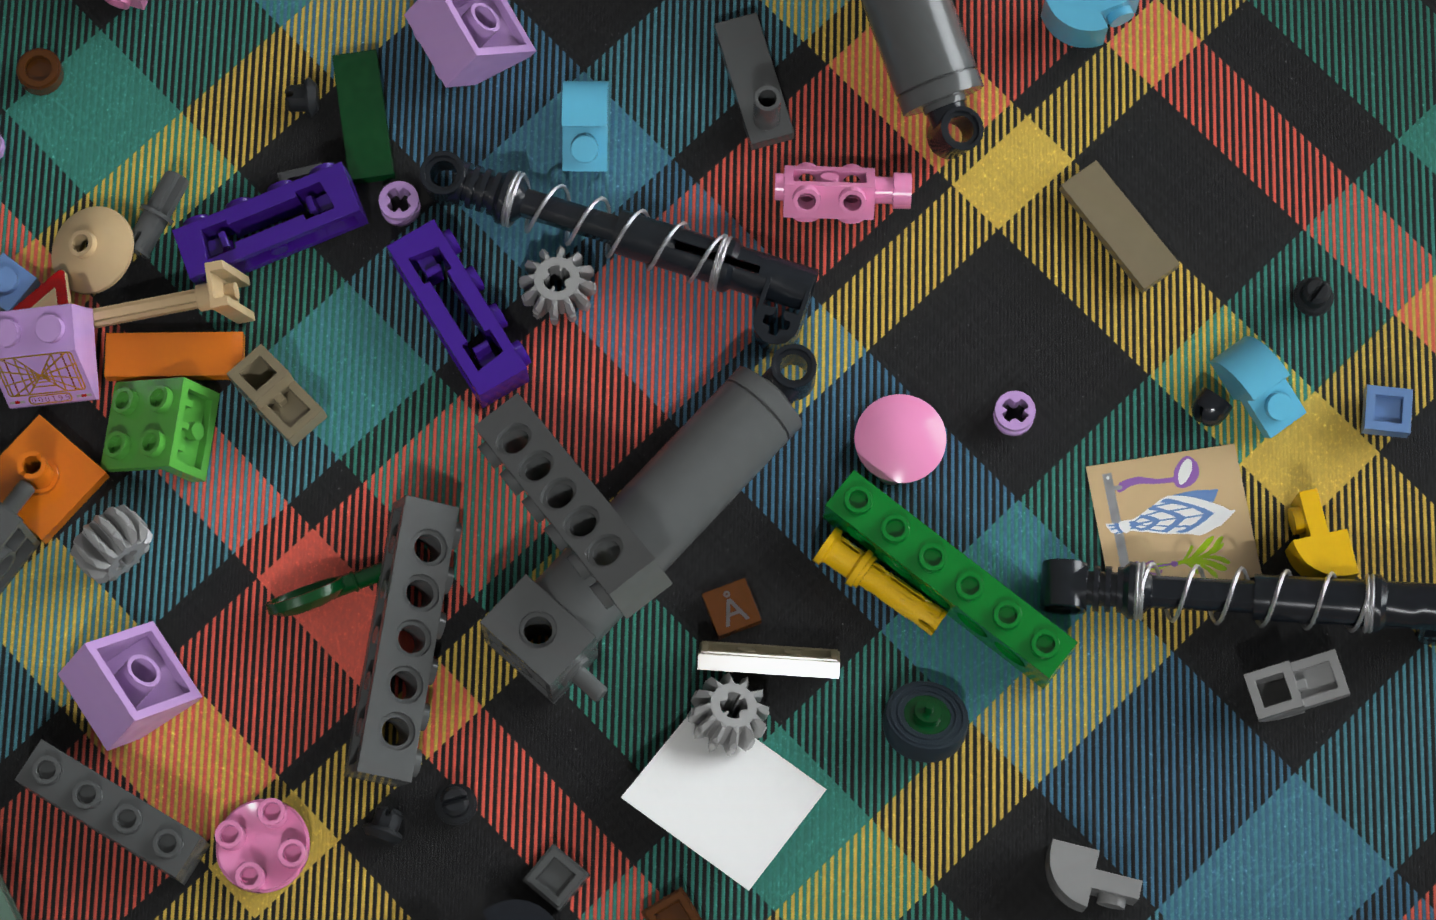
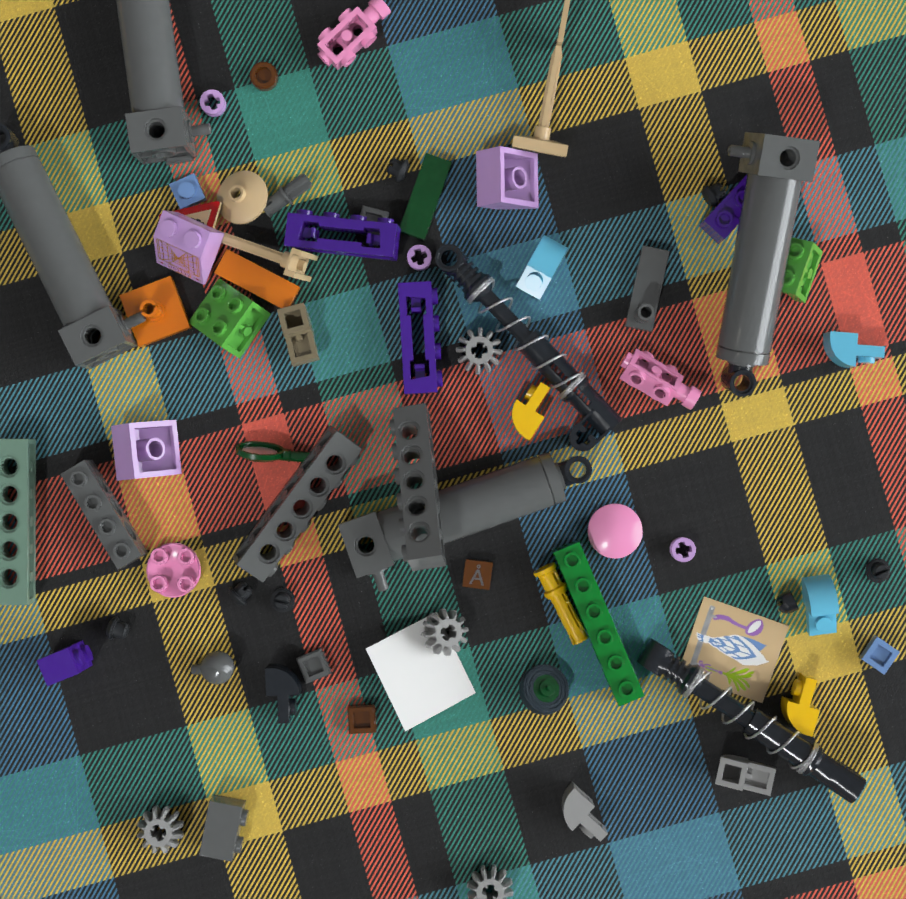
camera: 25 degrees right, 15 degrees up
light grey gear [70,504,153,584] -> none
tile [697,641,840,679] -> none
dark tan tile [1059,160,1180,294] -> none
none -> yellow brick [511,382,550,441]

